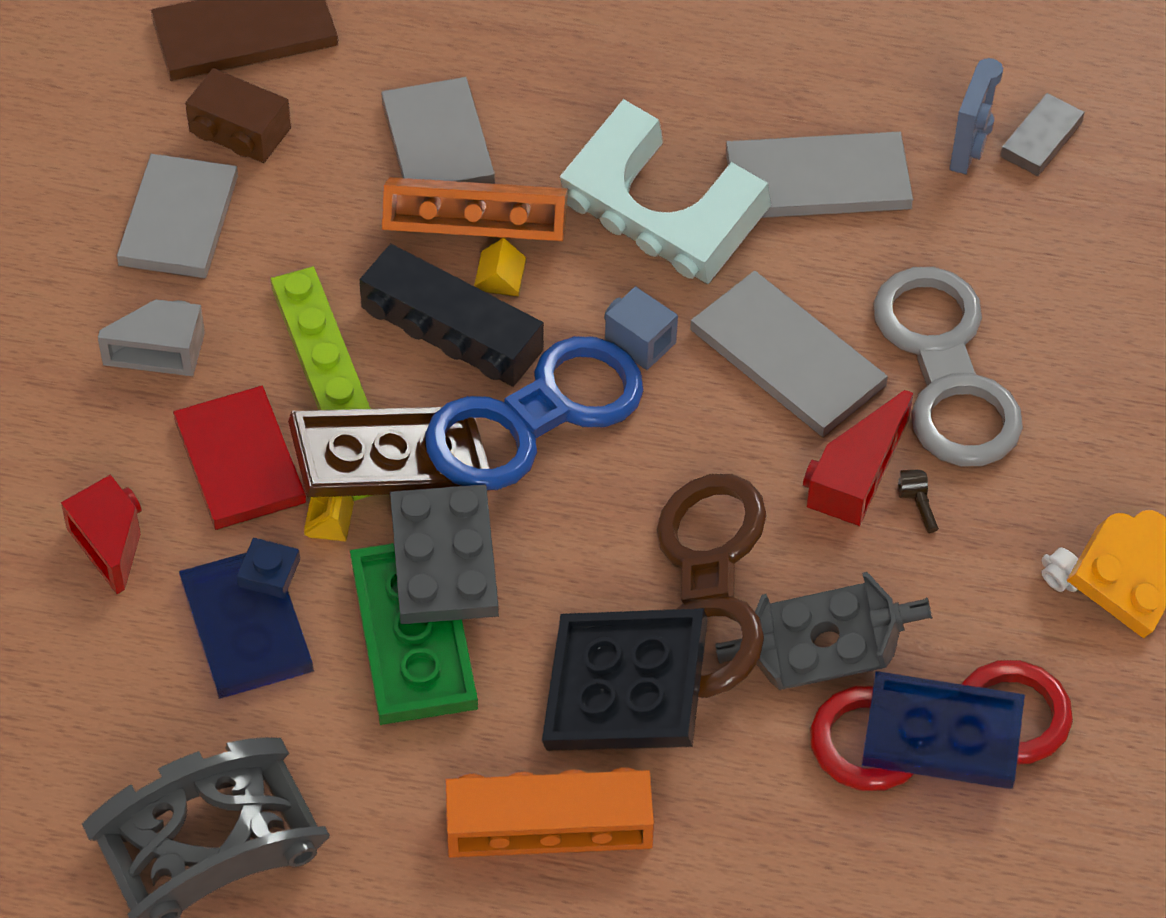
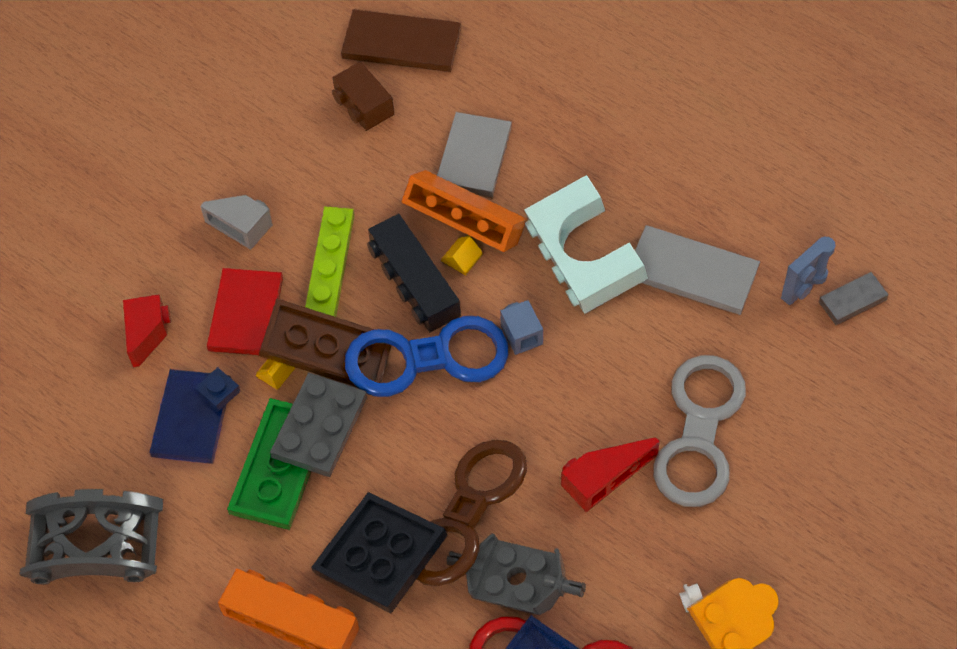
camera: 30 degrees right, 5 degrees up
light grey tile [117,154,238,278] -> none
light grey tile [690,270,888,437] -> none
dark brown hand [898,470,939,533] -> none

